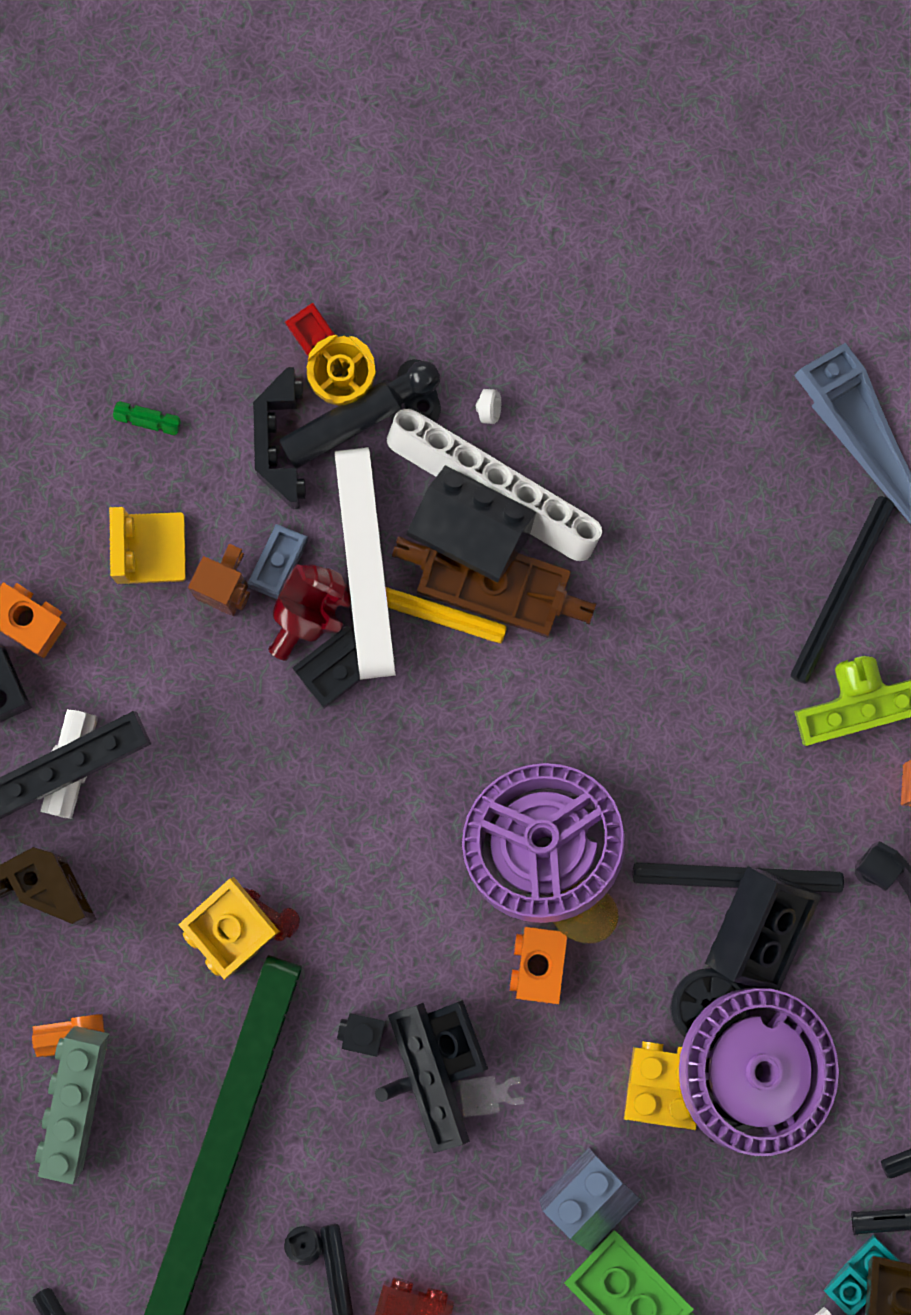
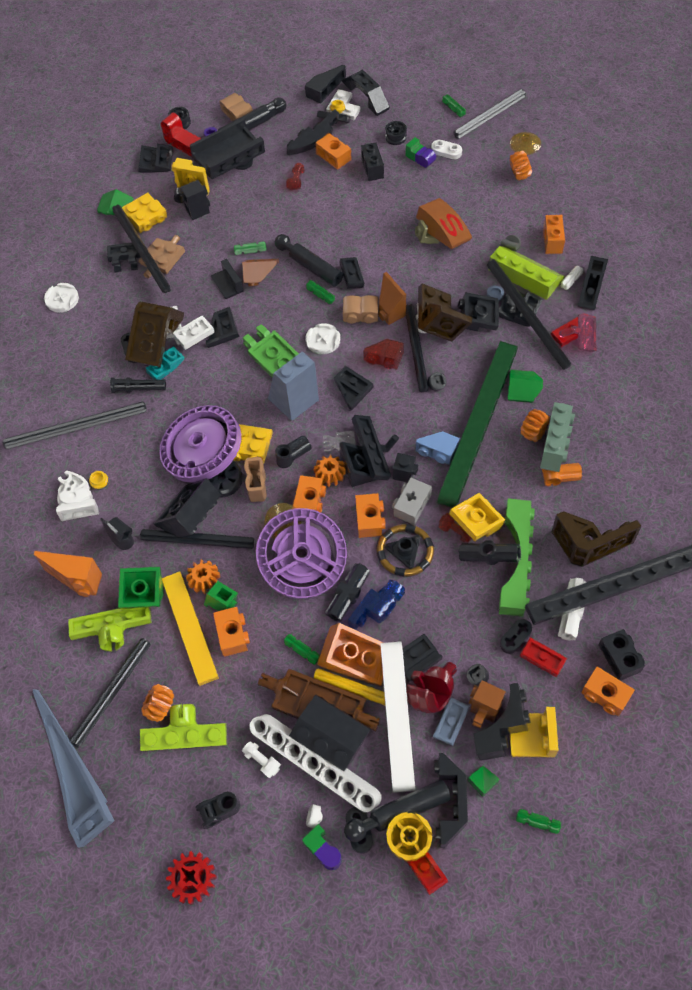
camera: 175 degrees left, 20 degrees down
none -> green slope [118,567,164,608]
none -> lime plate [140,704,227,751]
none -> orange gear [141,684,174,722]
none -> yellow tile [162,572,219,686]
none -> red gear [166,851,217,905]
none -> orange gear [186,559,220,594]
none -> black piece [195,791,241,829]
none -> green brick [204,581,238,611]
none -> orange brick [213,607,250,657]
none -> white bar [242,741,281,778]
none -> medium nougat brick [245,457,267,502]
none -> black piece [275,436,312,468]
none -> green axle [284,634,320,665]
none -> leg [302,824,342,870]
none -> orange gear [314,454,346,487]
none -> orange slope [317,623,383,686]
none -> black piece [325,563,370,622]
none -> black wing [334,366,374,410]
none -> clear blue plate [348,580,405,630]
none -> orange brick [355,493,385,538]
none -> black piece [377,524,434,577]
none -> light grey brick [392,478,432,525]
none -> medium blue slope [416,431,460,465]
none -> black piece [458,540,522,565]
none -> black tile [467,664,489,686]
none -> green slope [467,766,500,797]
none -> black arch [473,683,531,760]
none -> bright green arch [499,499,535,616]
none -> black beam [500,619,532,654]
none -> green slope [508,369,543,403]
none -> red plate [520,637,567,678]
none -> orange gear [521,409,550,442]

